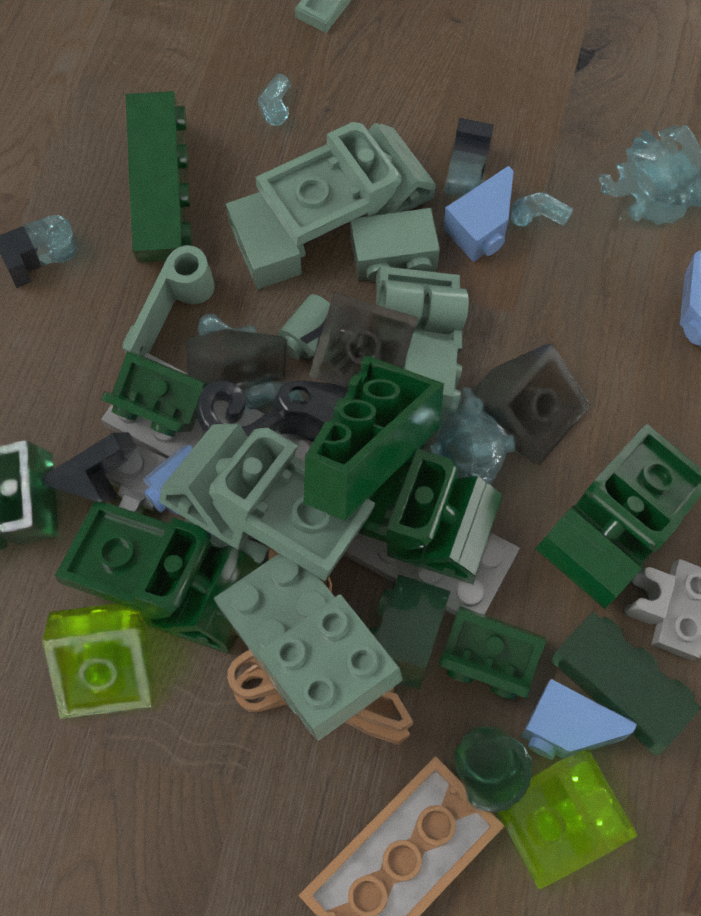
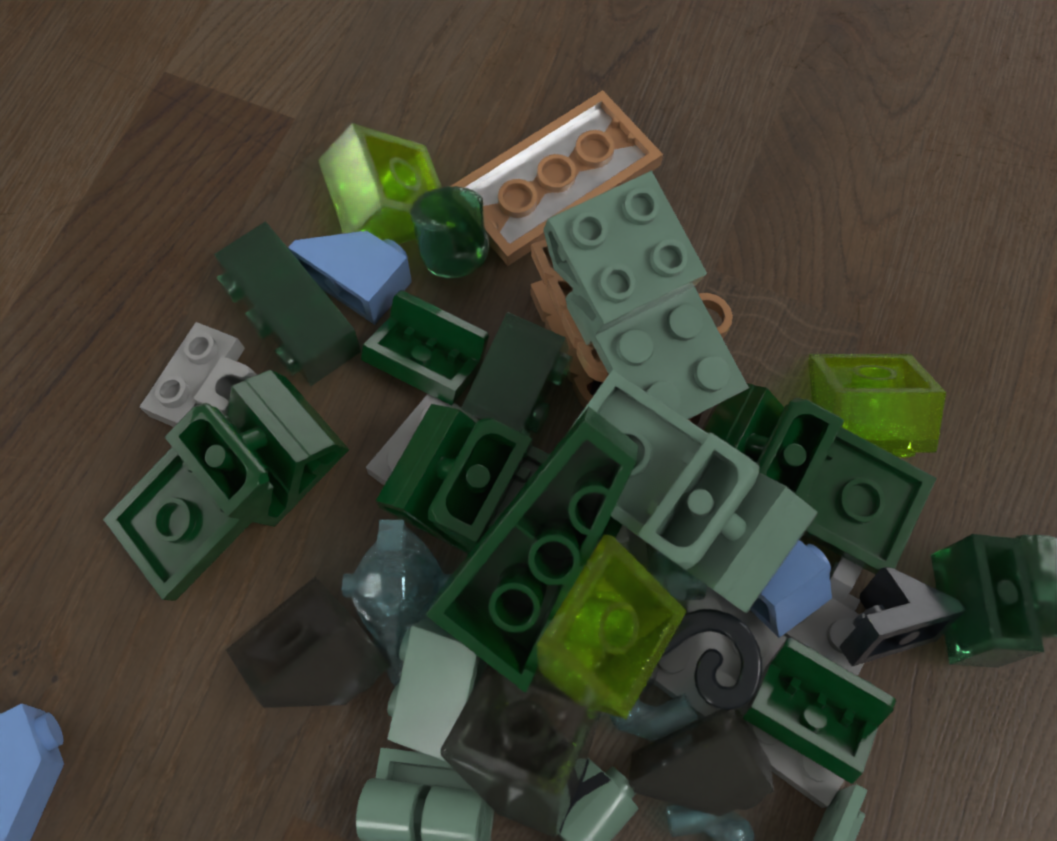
camera: 175 degrees left, 0 degrees up
none -> clear neon green slope [537,535,687,719]

